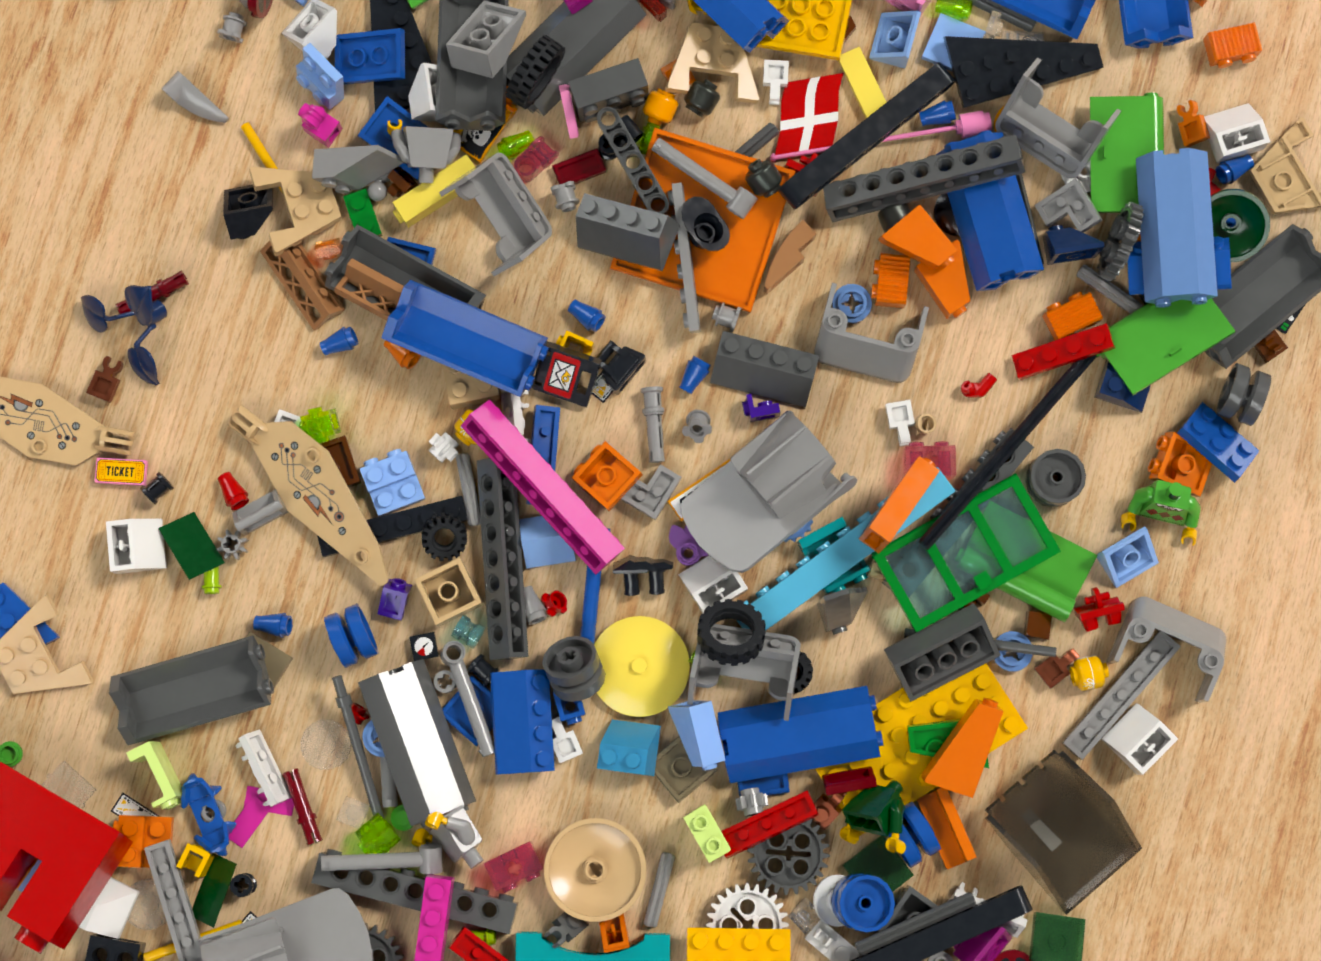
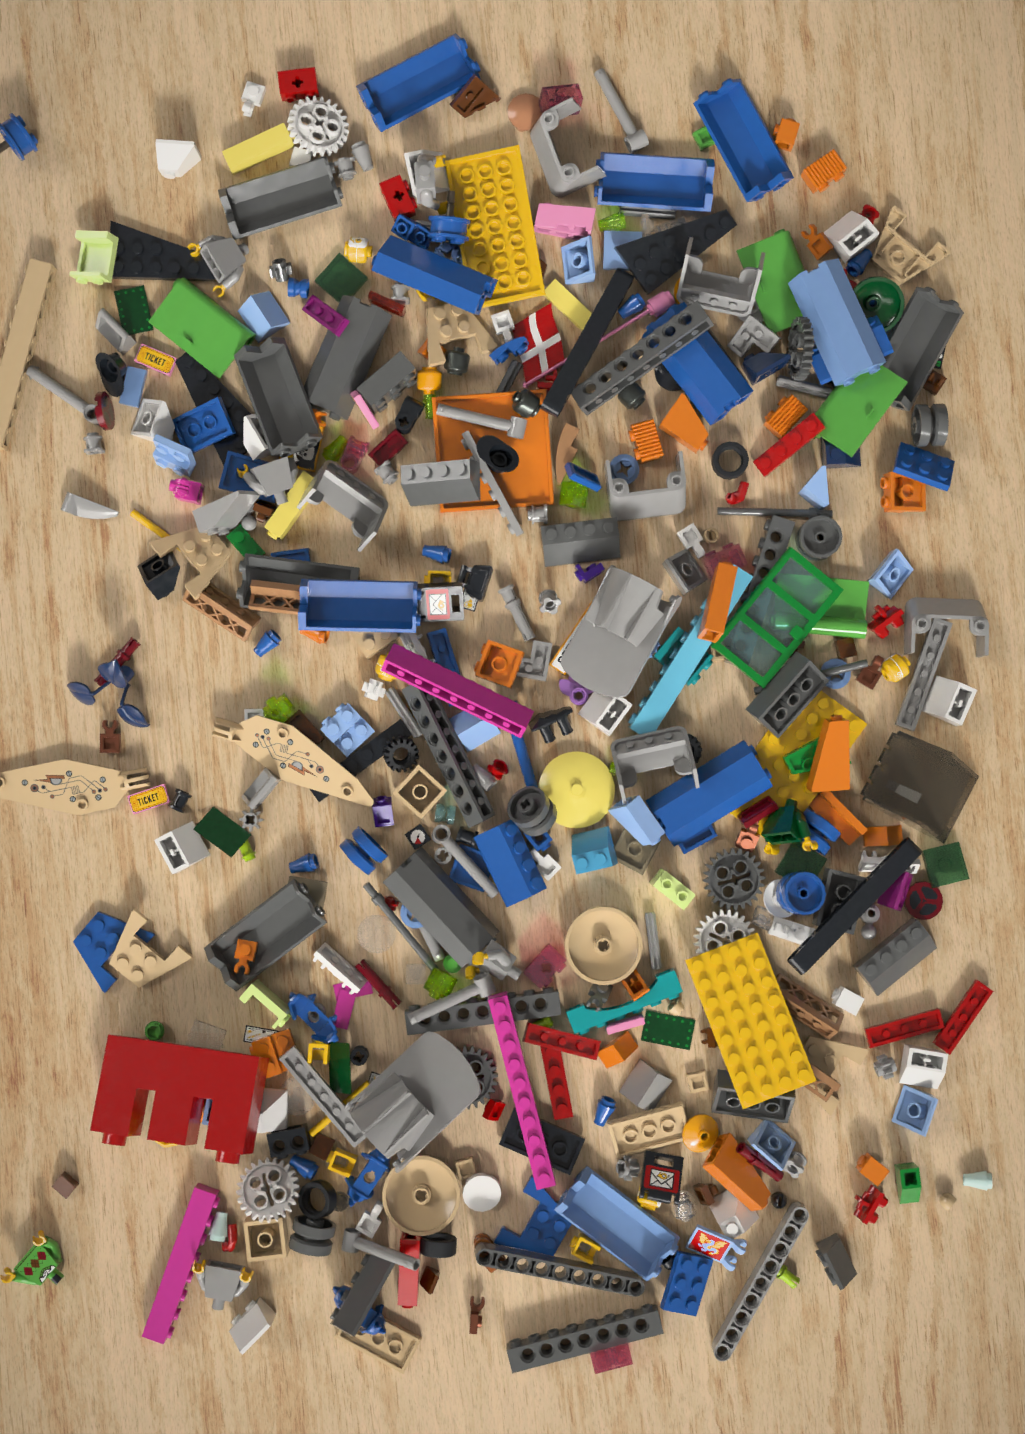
camera: 25 degrees left, 5 degrees up
red cone [217,472,249,510] -> none
clear orange plate [314,238,342,260] -> none
light grey slope [446,0,526,78] -> none
black tyre [505,35,566,109] -> none
dark grey beam [597,107,669,215] -> none
blue cone [679,356,710,394] -> none
black tyre [697,599,766,666] -> none
red plate [721,790,819,859] -> none
light grey gear [735,787,769,817] -> none
dark grey wedge [817,587,868,635] -> none
dark grey axle [855,892,976,956] -> none
orange slope [878,204,958,269] -> none
black axle [919,355,1097,550] -> none
bright green torso [1120,480,1201,546] -> none
none -> orange plate [234,939,258,975]
none -> blue slope [489,336,529,365]
none -> clear neon green brick [559,480,589,508]
none -> blue tile [564,462,602,492]
none -> light grey slope [662,548,708,596]
none -> black tyre [711,441,749,480]
none -> dark grey bar [717,507,833,519]
none -> light blue slope [798,466,829,510]
none -> red plate [859,204,880,224]
none -> orange slope [863,825,903,847]

